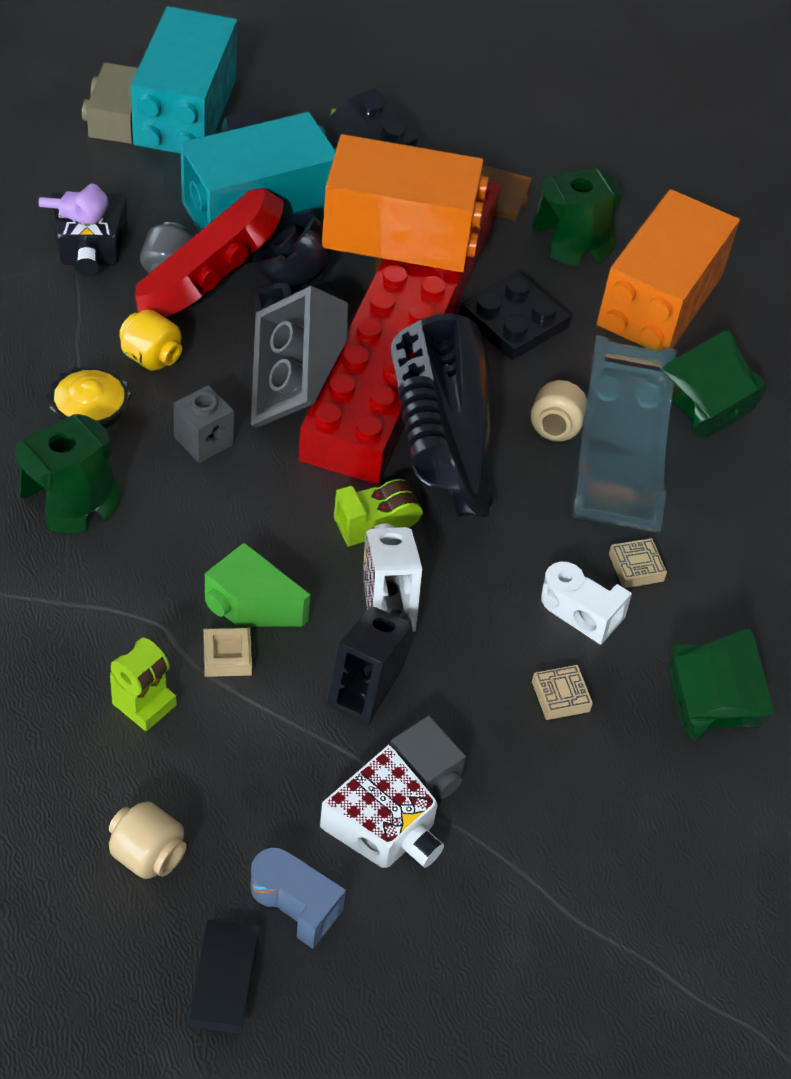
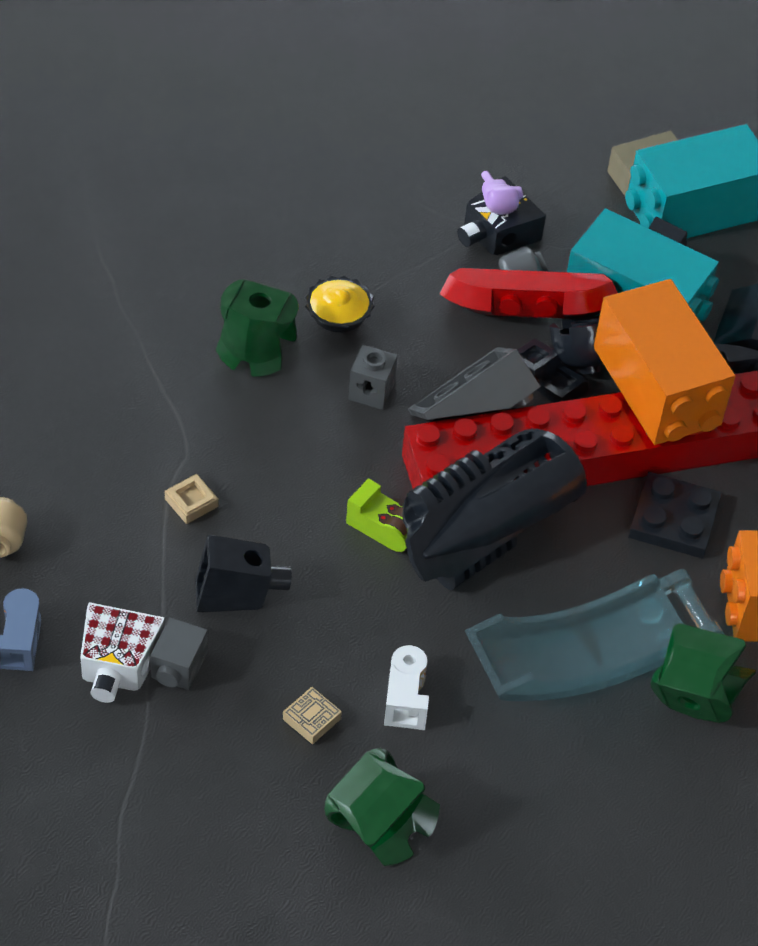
camera: 60 degrees right, 0 degrees up
lime leg [110,637,177,732] -> none
yellow head [119,310,182,371] -> none
bright green slope [205,543,310,627] -> none
white torso [363,523,422,632] -> none
tan head [531,380,588,442] -> none
tan tile [609,538,667,588] -> none

